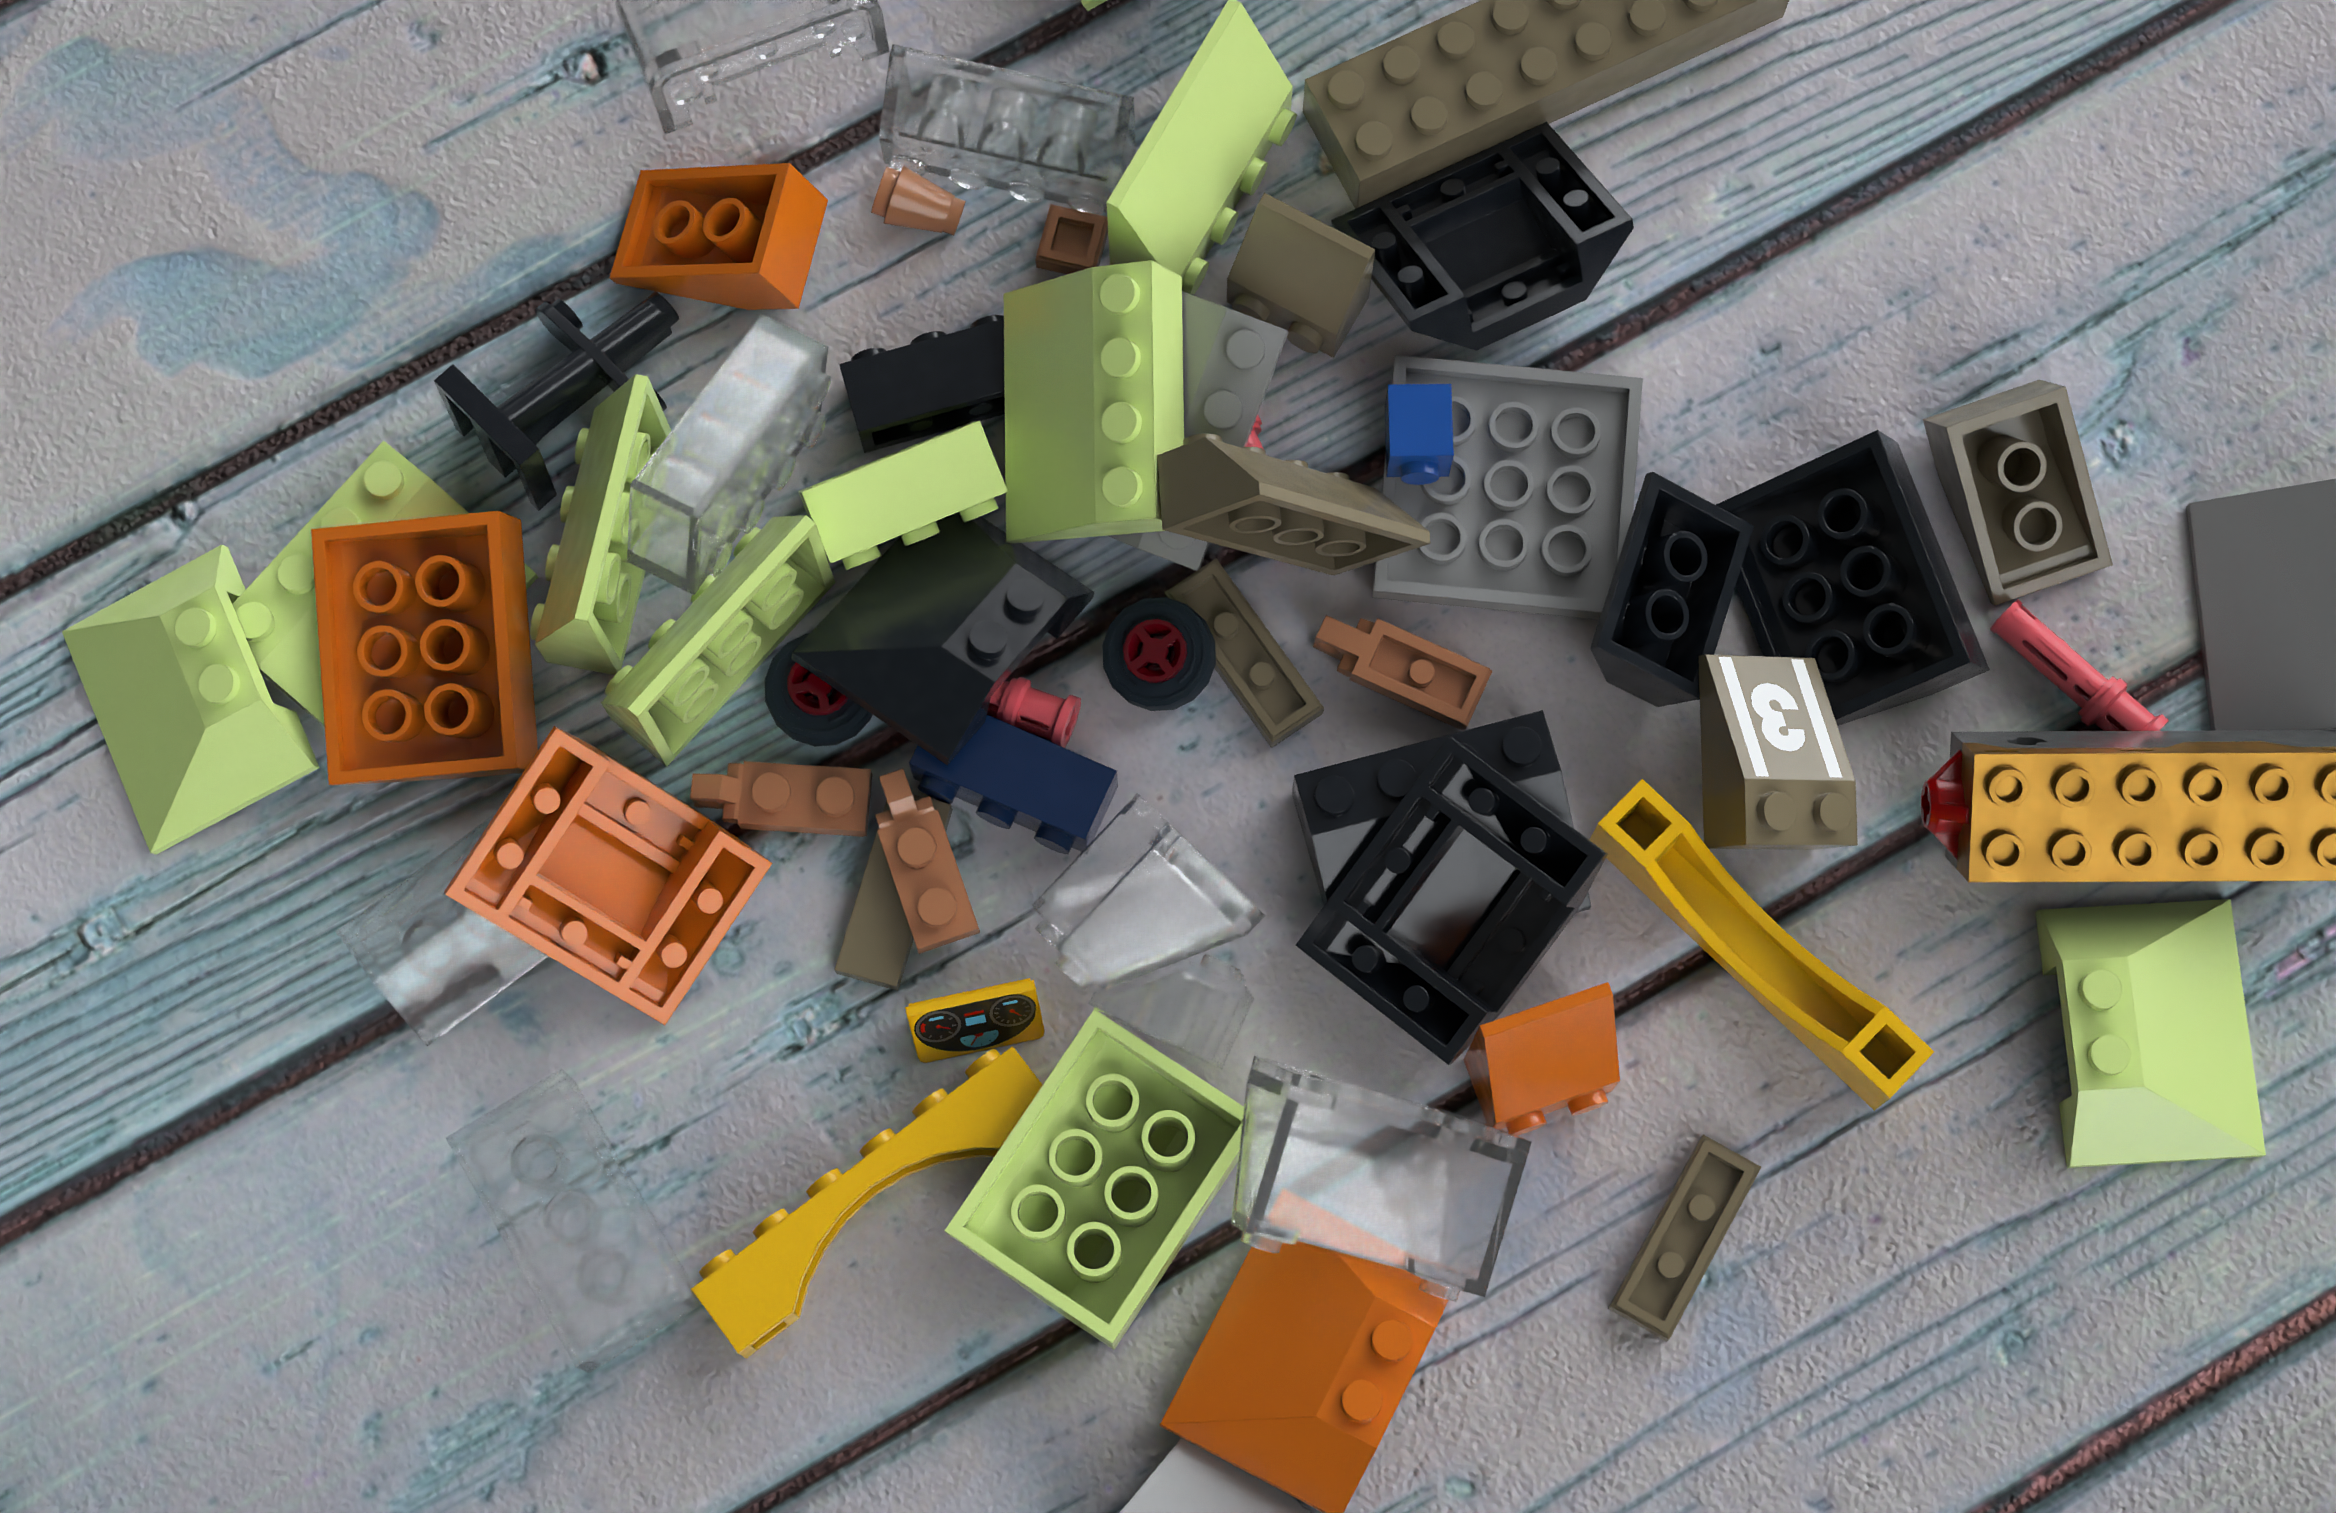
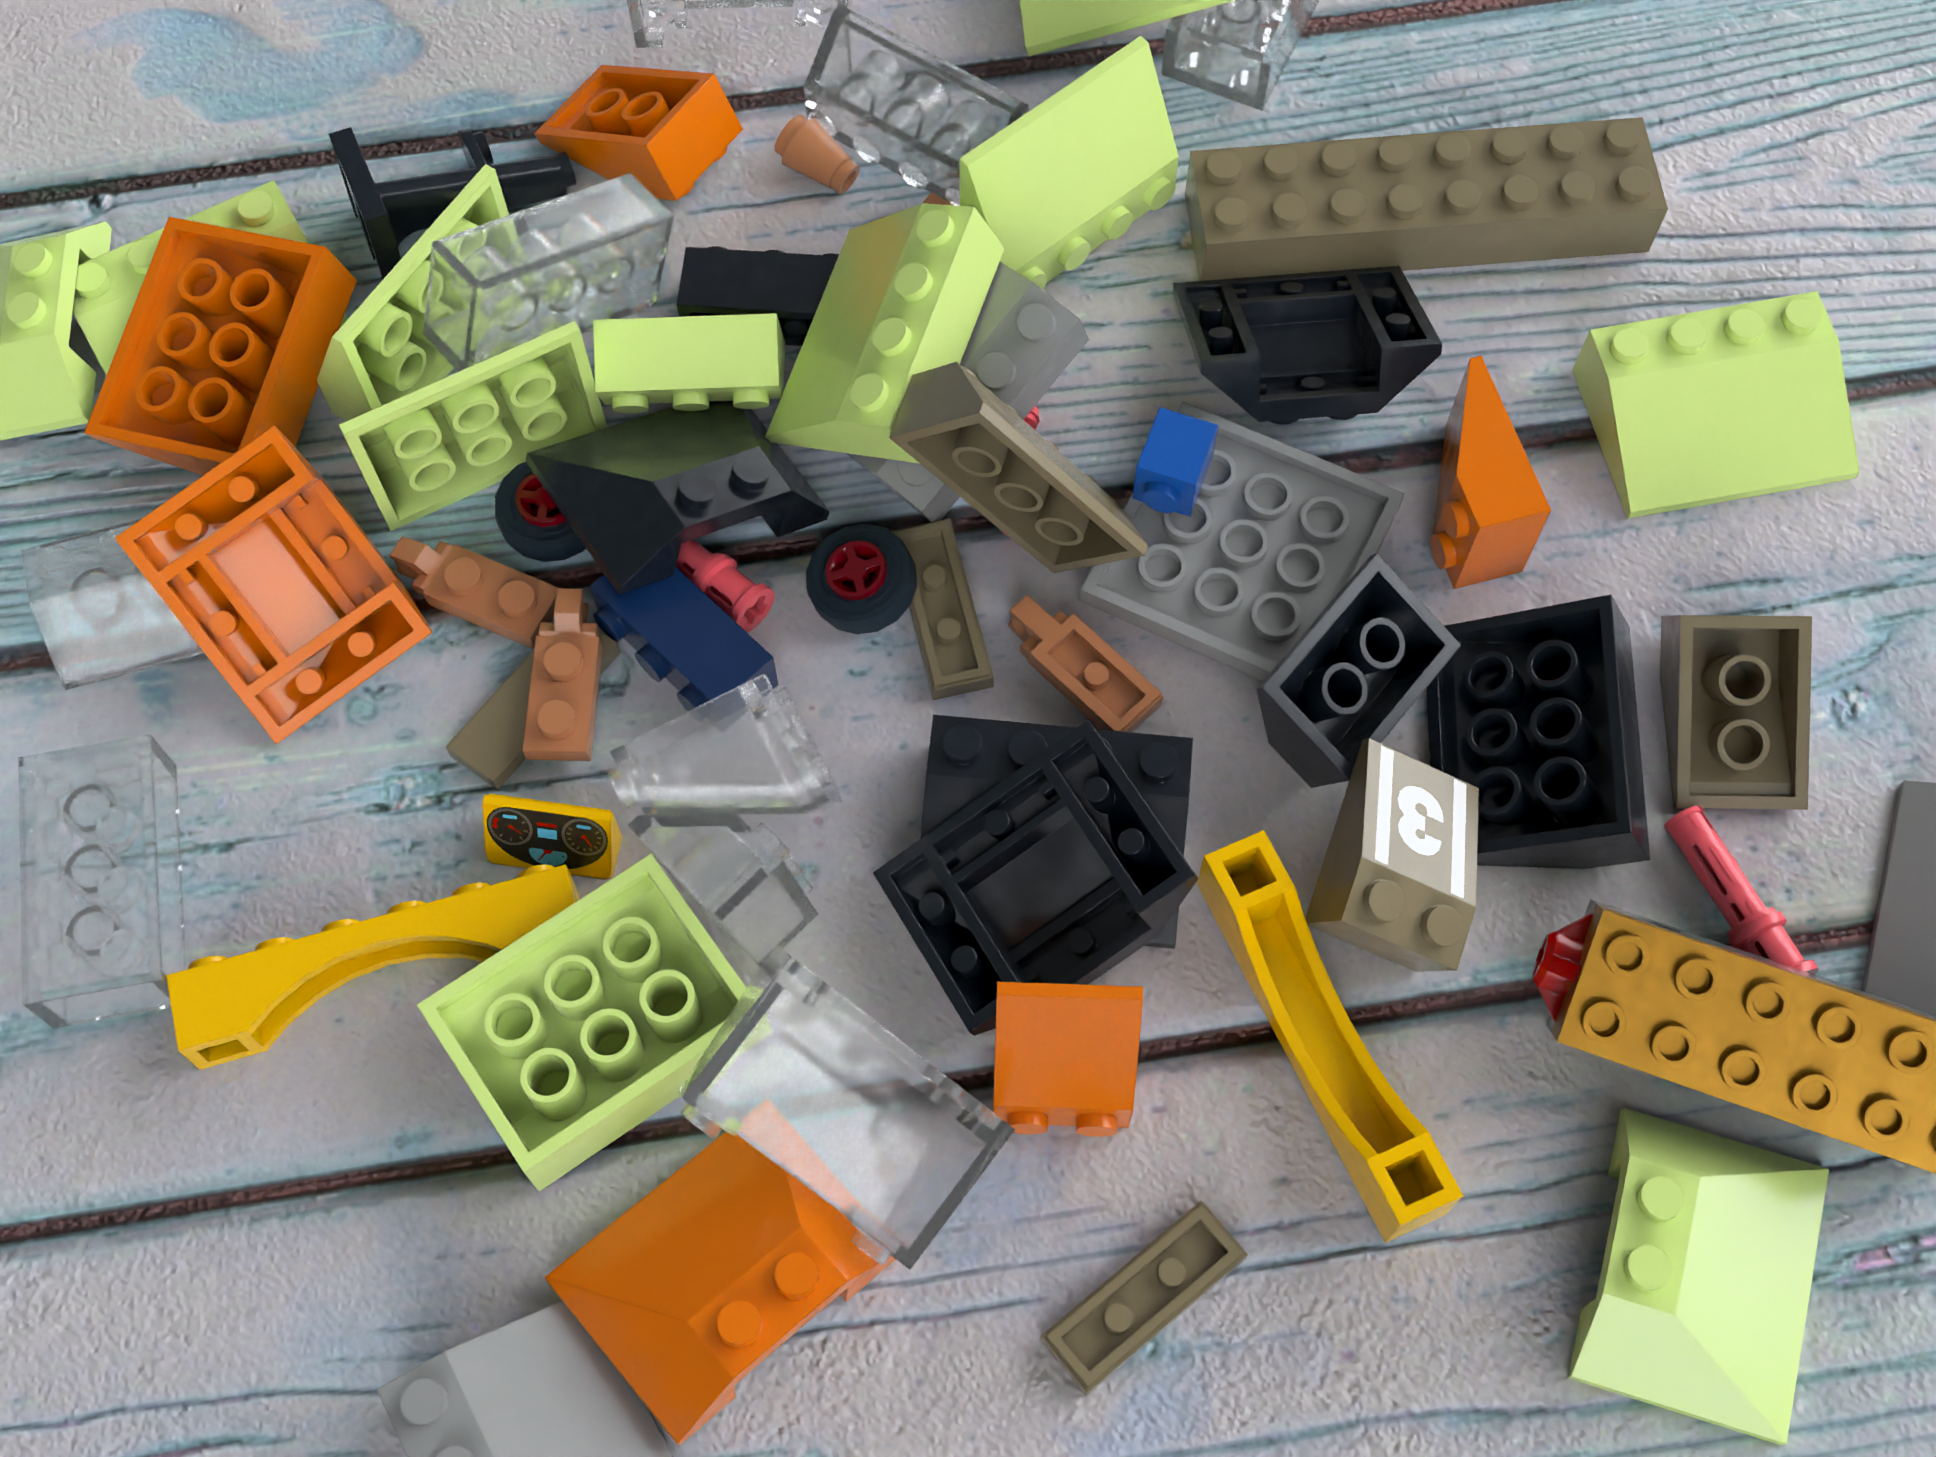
camera: 20 degrees right, 10 degrees down
dark tan slope [1226,193,1375,358] -> none
none -> orange slope [1430,356,1551,589]
none -> yellowish green slope [1572,291,1860,519]

